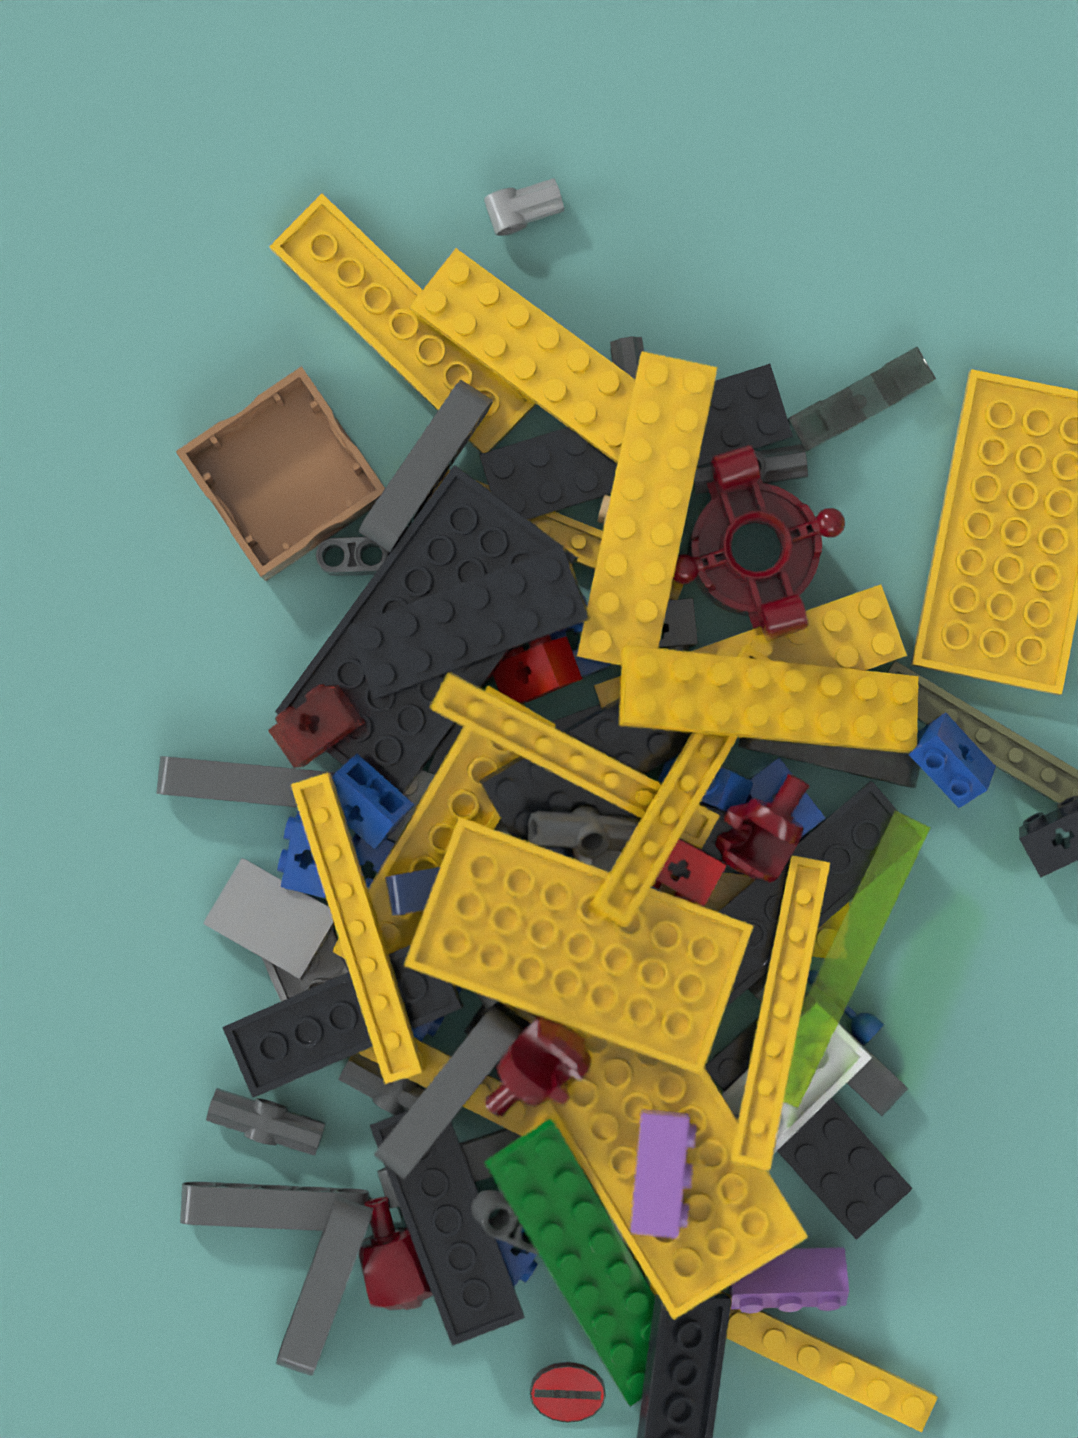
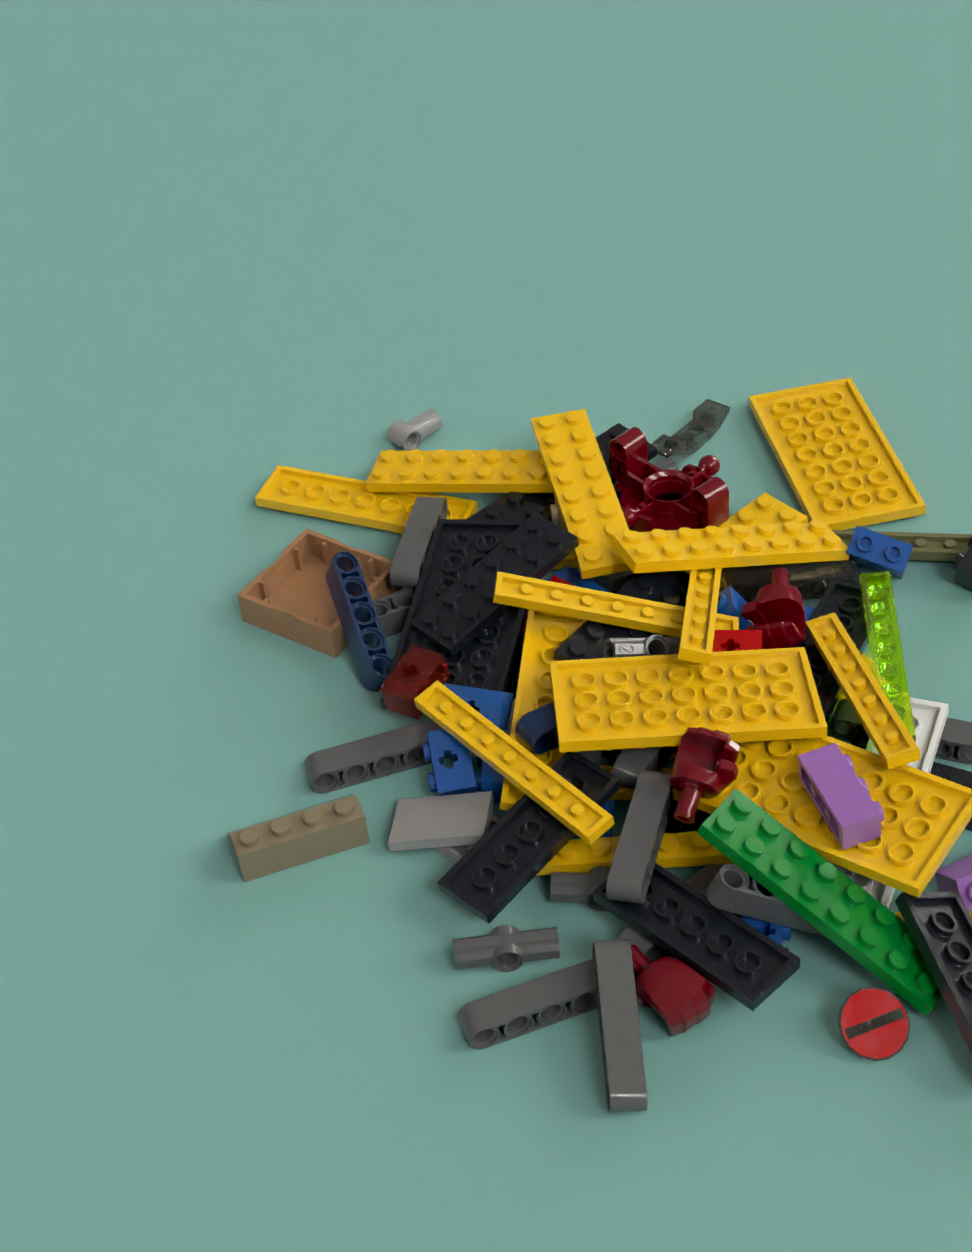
camera: 20 degrees left, 45 degrees down
none -> dark tan slope [227,794,370,883]
none -> dark blue beam [325,551,393,692]

